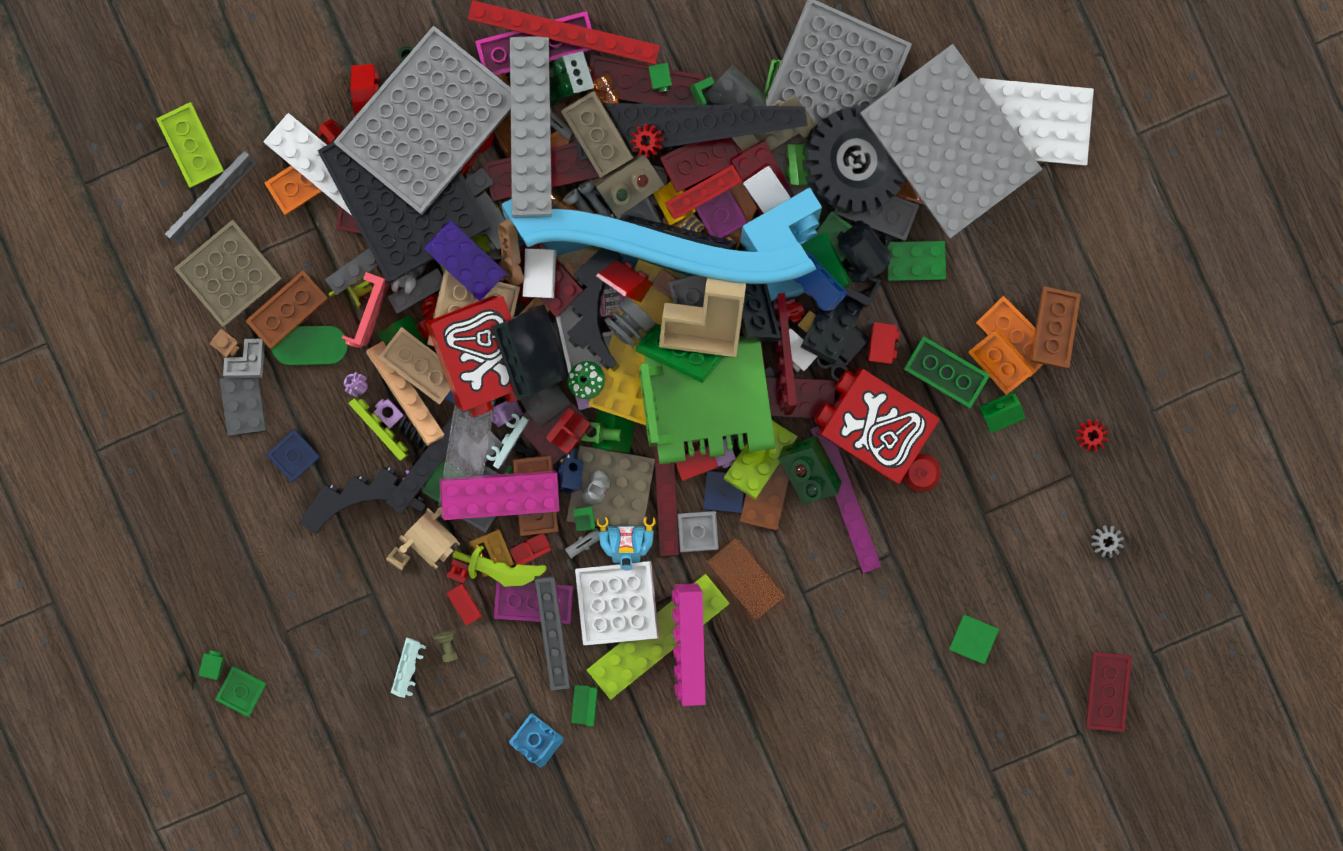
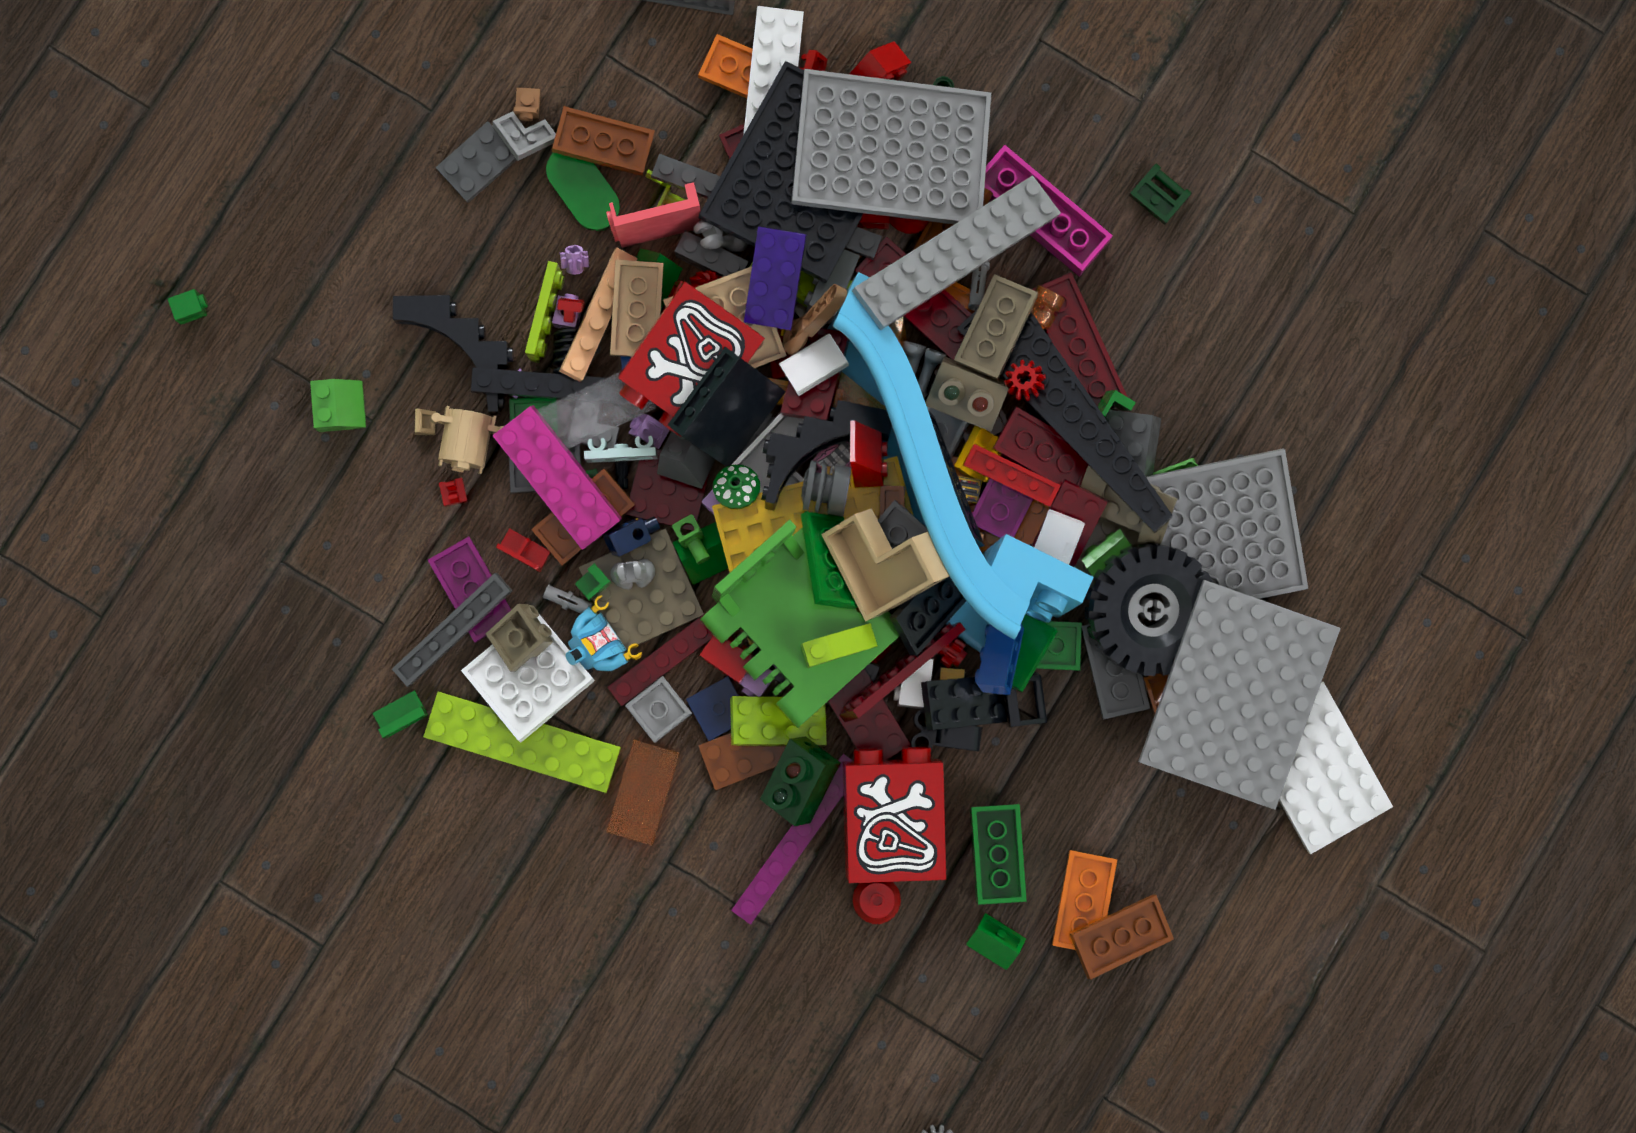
camera: 55 degrees right, 5 degrees down
dark tan plate [174,220,282,328] -> none
green tile [215,666,267,718] -> none
dark blue plate [266,429,320,483] -> none
light aqua plate [391,637,426,698] -> none
olive piece [433,631,458,662] -> none
red panel [446,583,483,626] -> none
lime sword [453,546,546,587] -> none
red plate [468,0,660,65] -> none
pearl gold plate [468,529,514,578] -> none
dark azure slope [509,713,564,768] -> none
red panel [546,408,591,454] -> none
dark green piece [549,51,595,106] -> none
green brick [648,63,672,93] -> none
dark pink brick [672,583,706,706] -> none
black container [837,220,892,282] -> none
red brick [867,322,900,364] -> none
green plate [888,241,946,281] -> none
green tile [949,614,999,664] -> none
orange plate [968,328,1035,395] -> none
red gear [1076,419,1109,452] -> none
none -> bright green slope [310,379,366,432]
none -> dark tan plate [486,604,553,672]
none -> red tile [557,297,585,323]
none -> lime slope [801,623,878,668]

